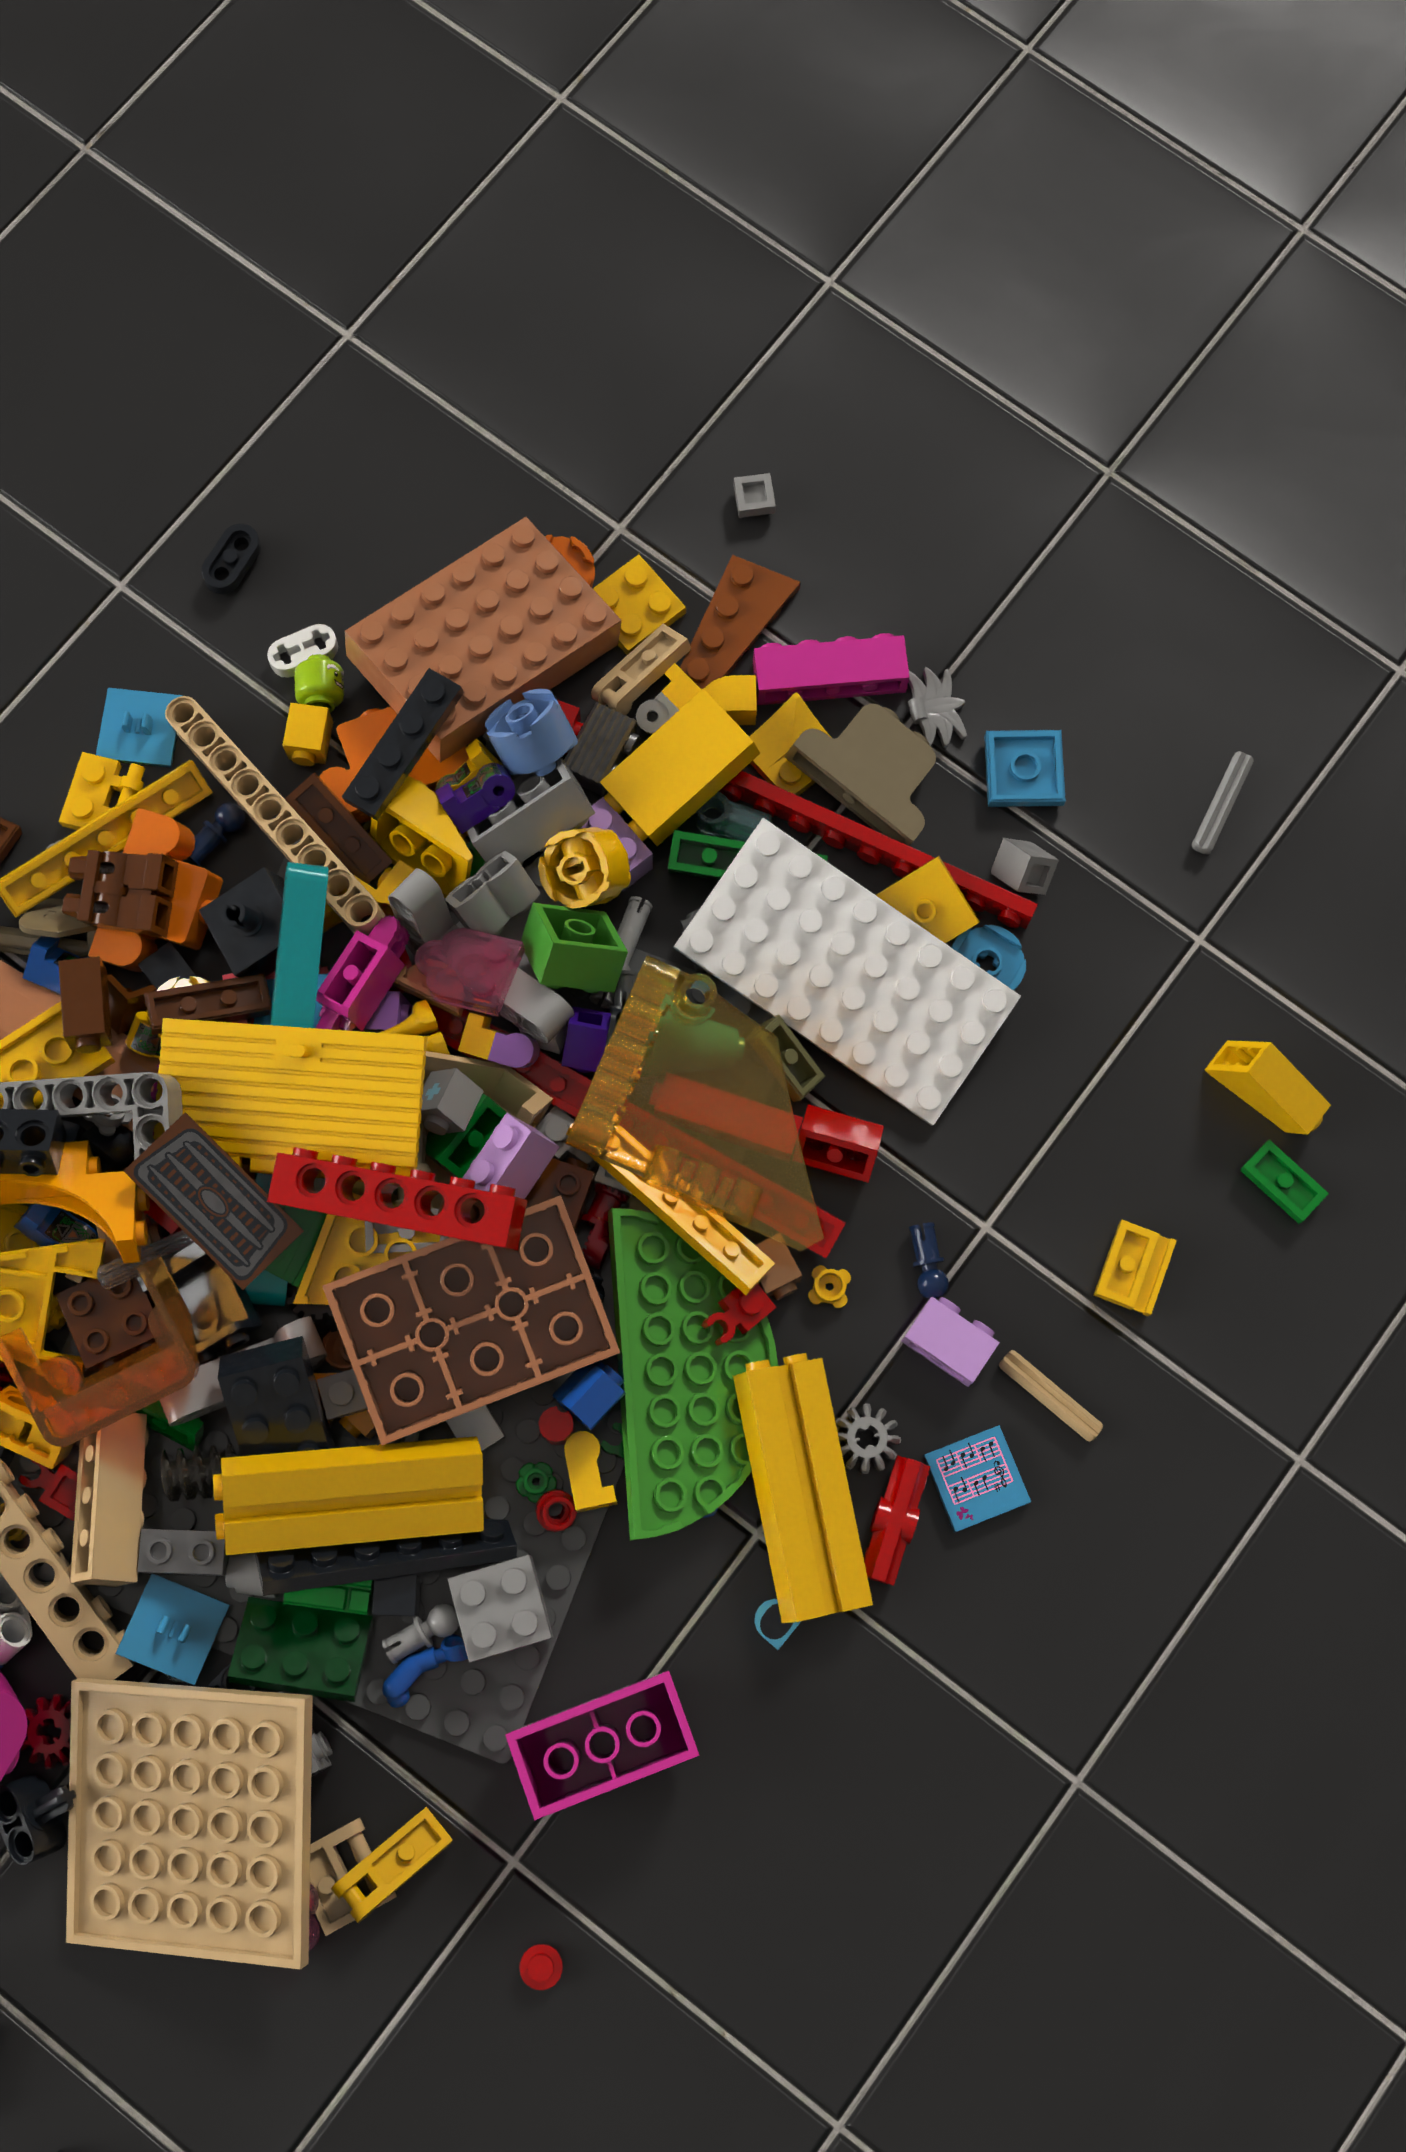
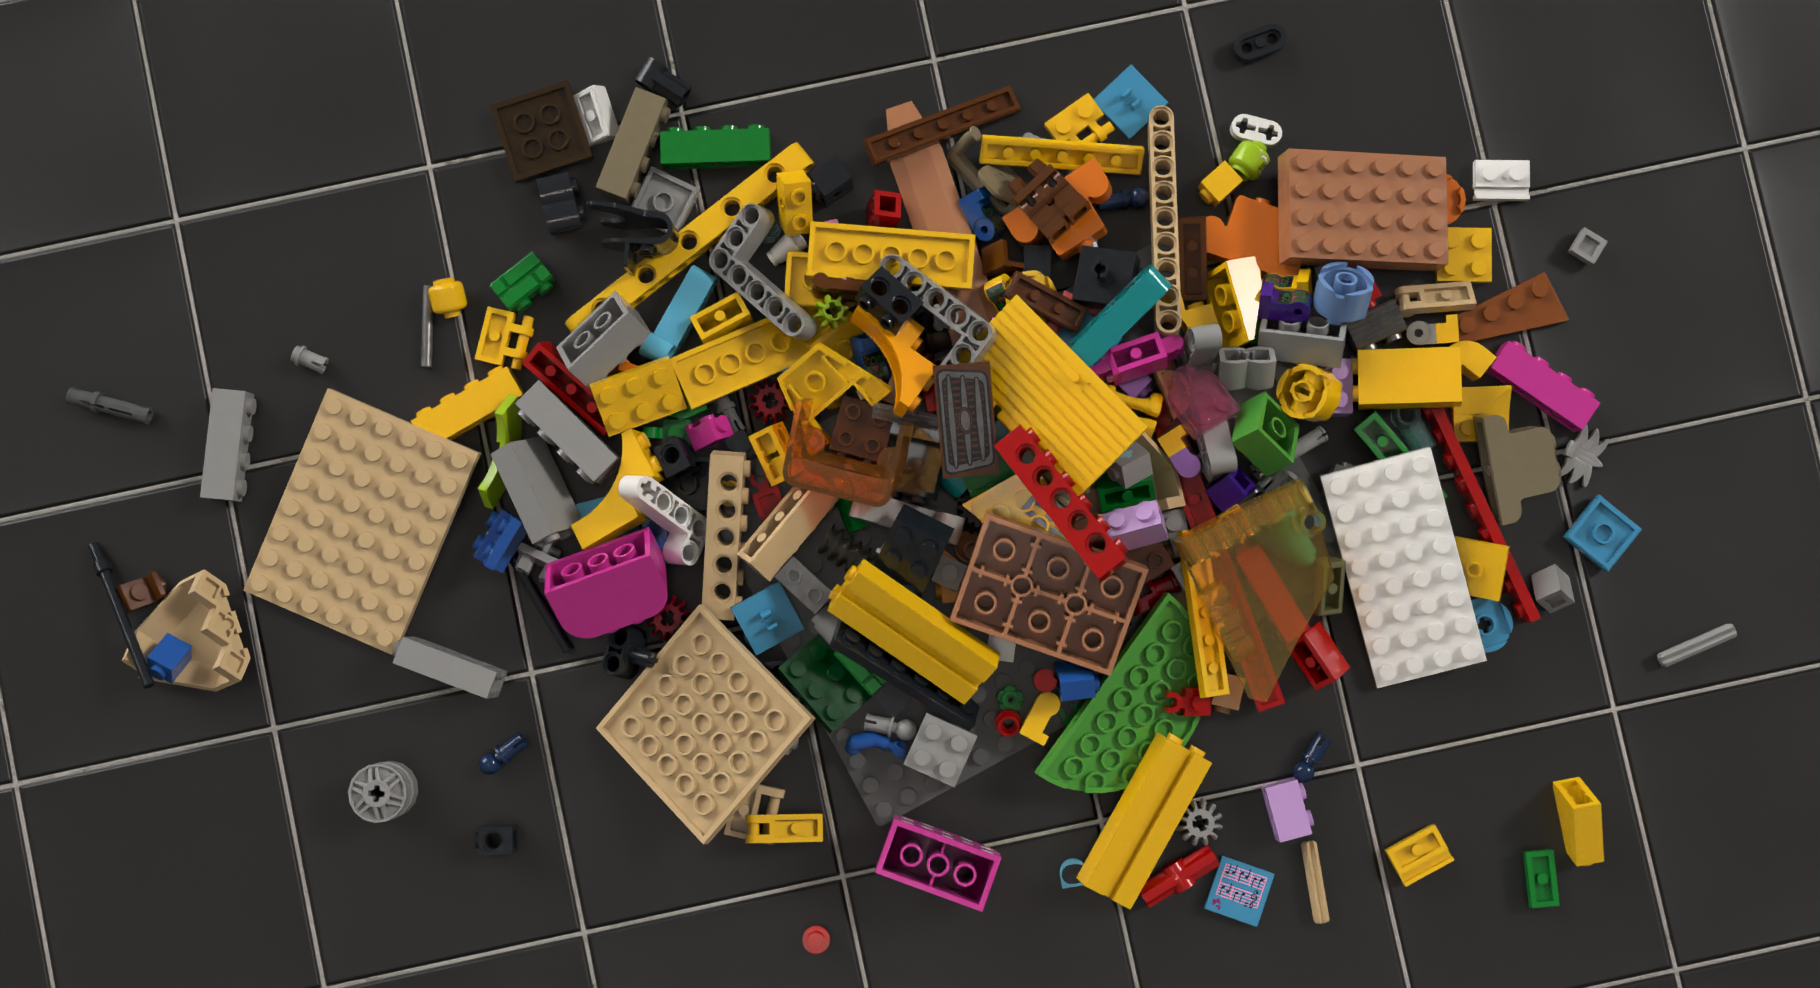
camera: 45 degrees right, 10 degrees up
reddish brown brick [58,956,112,1053] -> none
black plate [342,668,464,821] -> none
yellow plate [808,1265,851,1308] -> none
none -> white plate [1473,160,1530,201]

